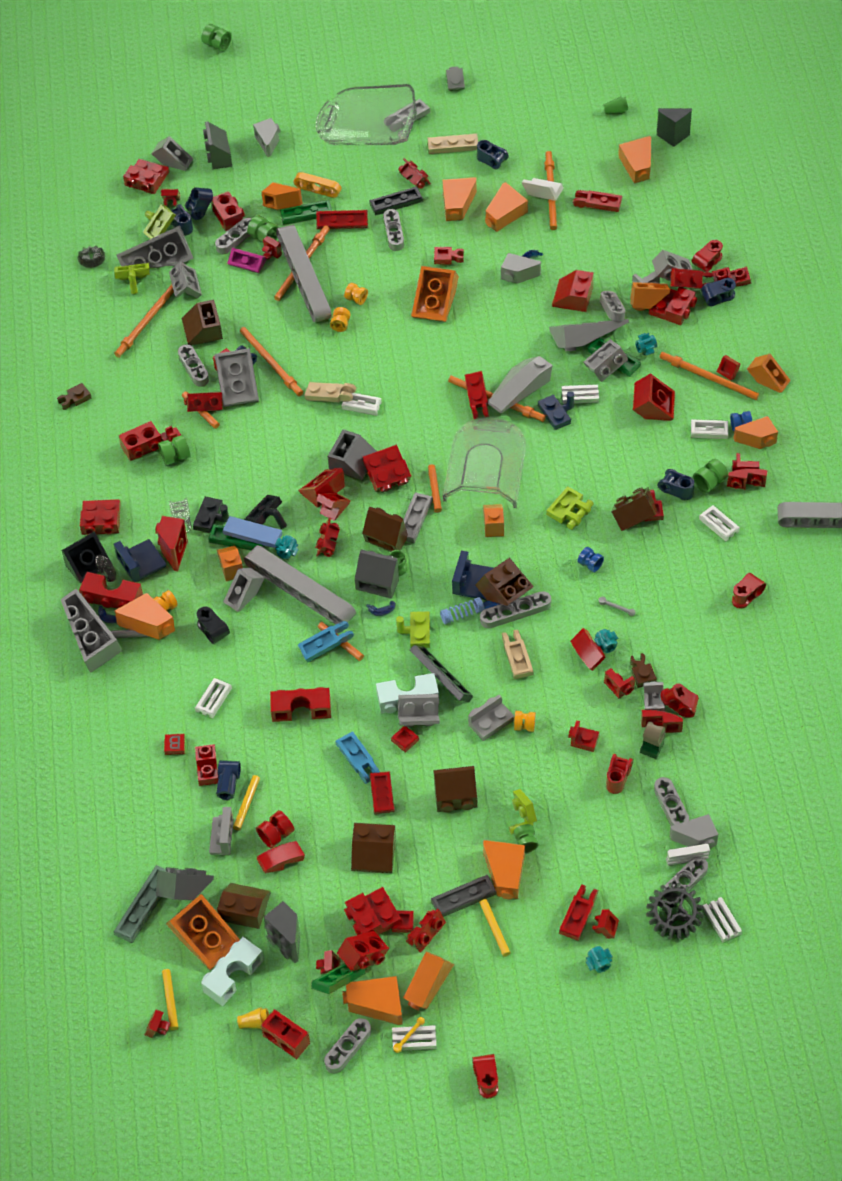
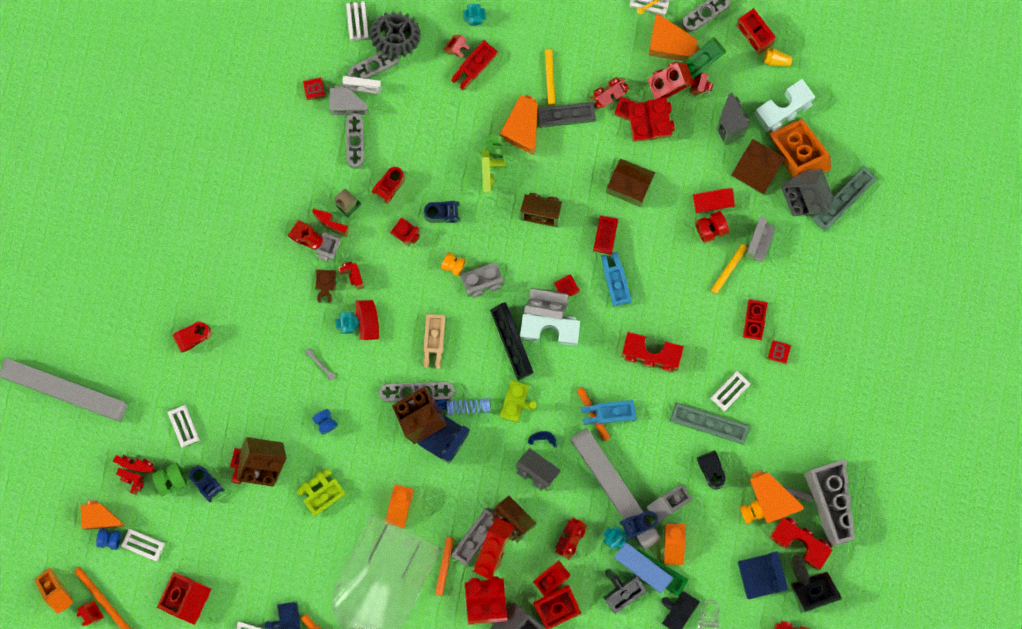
camera: 165 degrees left, 25 degrees up
clear blue piece [98,606,117,623] -> none
red tile [144,1009,171,1038] -> none
red slope [155,516,188,571] -> none
yellow bar [162,969,179,1030] -> none
dark blue piece [216,760,241,800] -> none
bright green wheel [388,550,407,576] -> none
orange slope [403,951,454,1010] -> none
none -> red tile [303,77,325,101]
none -> dark blue piece [424,201,460,223]
none -> red arch [473,517,514,580]
none -> dark blue piece [619,511,658,540]
none -> sand green tile [670,403,750,445]

